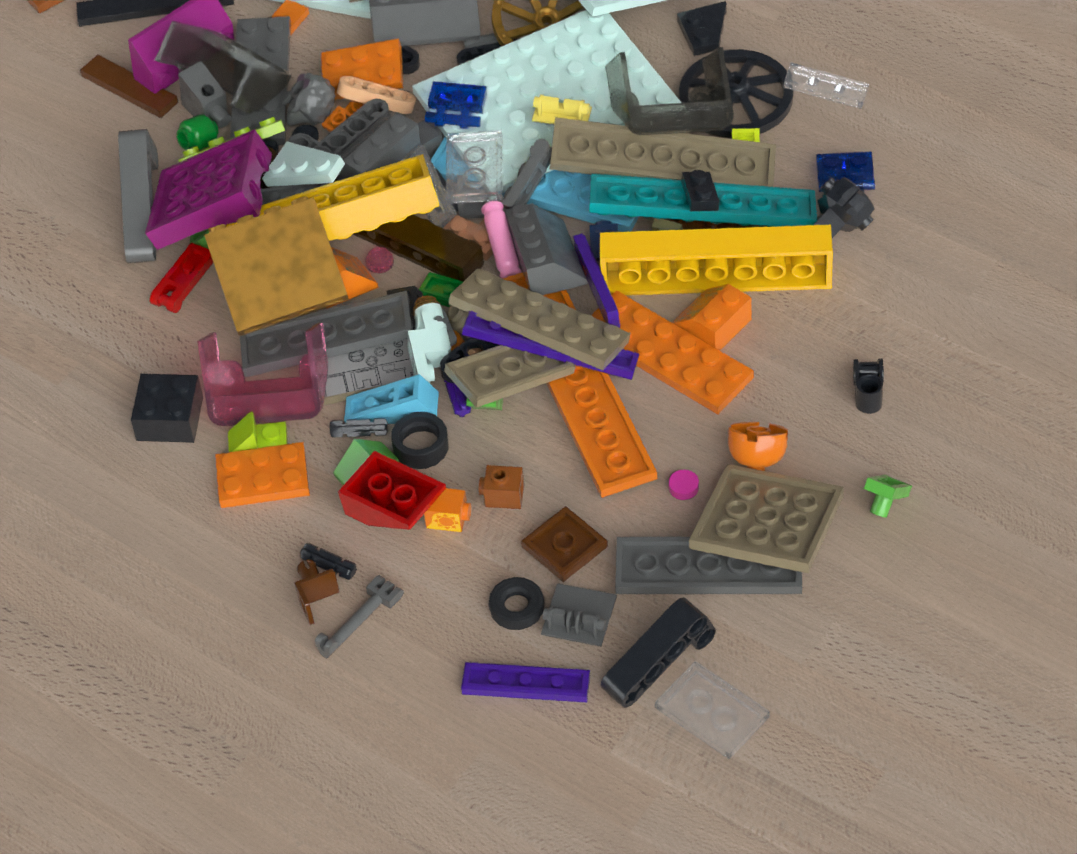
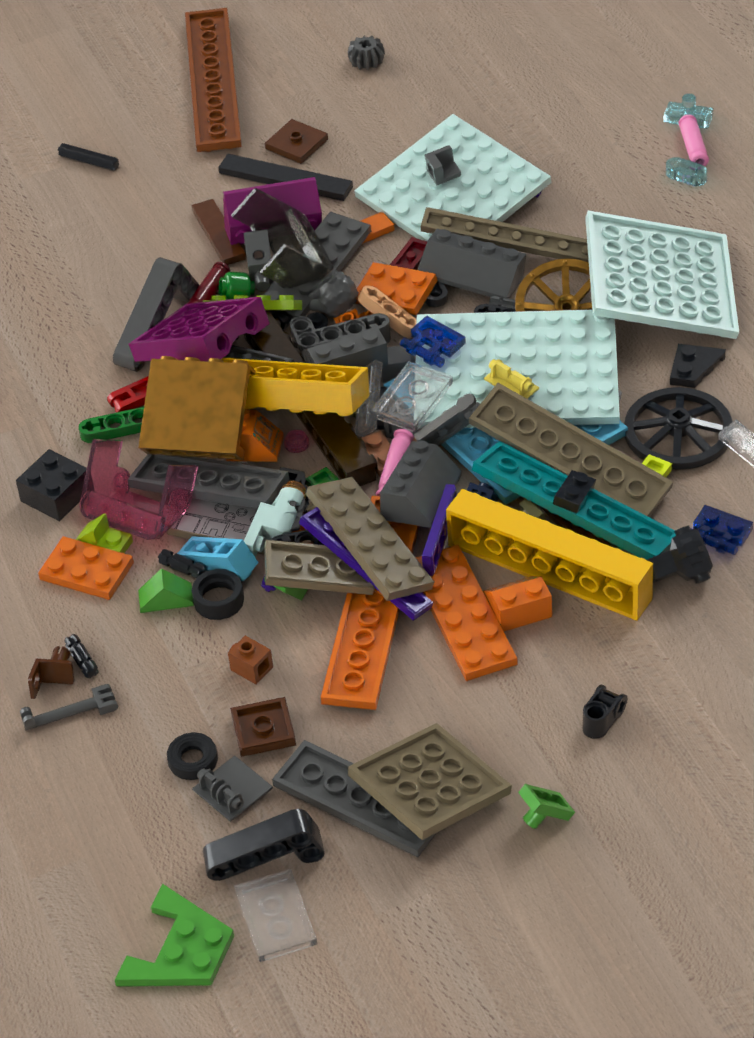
camera: 30 degrees right, 5 degrees down
light aqua wing [262,141,345,187] -> none
red slope [338,451,446,530] -> none
orange brick [424,488,471,532] -> none
dark purple tile [461,662,590,703] -> none
clear smoke windscreen [605,47,734,136] -> none
dark pink tile [669,470,699,500] -> none
orange cylinder [728,422,788,471] -> none
none -> green beam [78,407,144,443]
none -> bright green wing [115,884,234,987]
none -> dark red axle [187,262,231,304]
none -> dark red plate [390,237,427,270]

